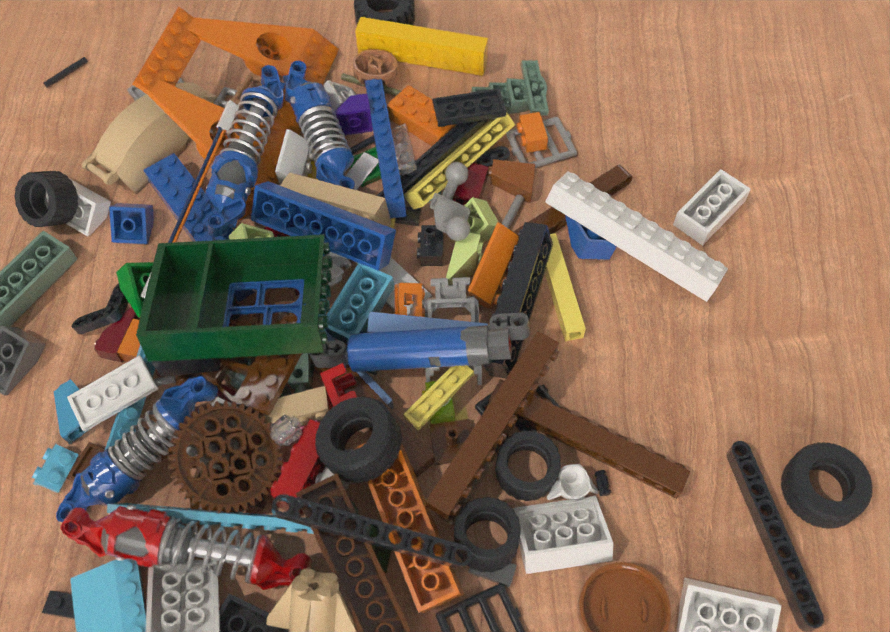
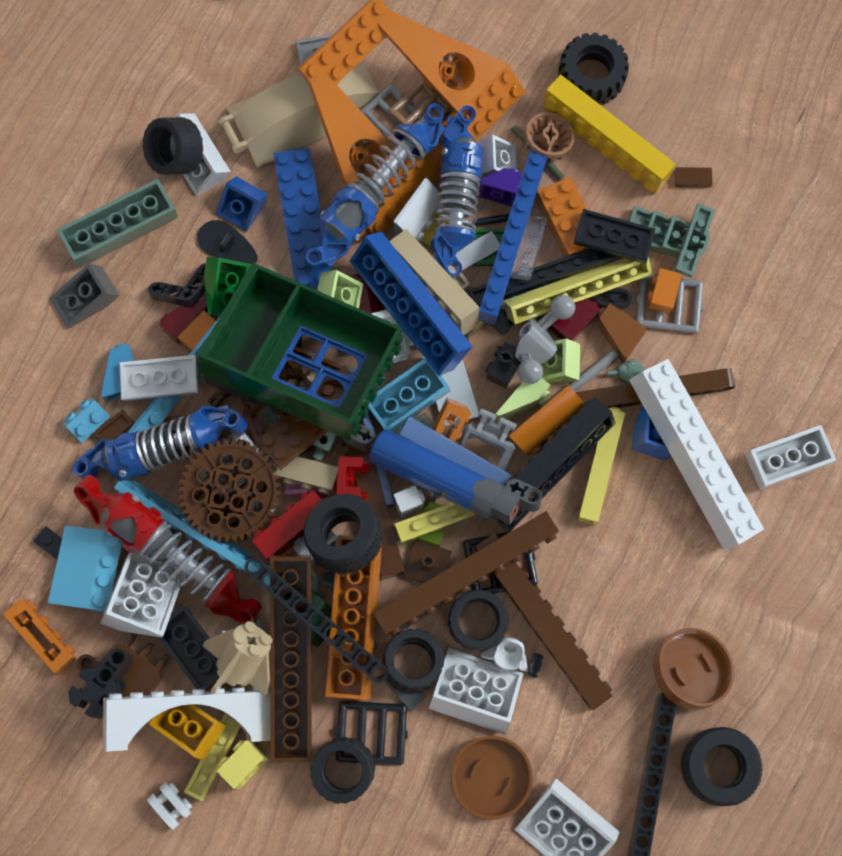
camera: 20 degrees right, 15 degrees up
piece [141,100,238,298] -> none
clear head [270,414,302,446] -> none
none -> black shield [198,220,258,264]
none -> dark grey tile [318,572,335,589]
none -> white brick [393,485,425,519]
none -> sand green piece [606,359,645,384]
none -> dark orange piece [653,628,734,710]
none -> reddish brown tile [674,167,713,187]

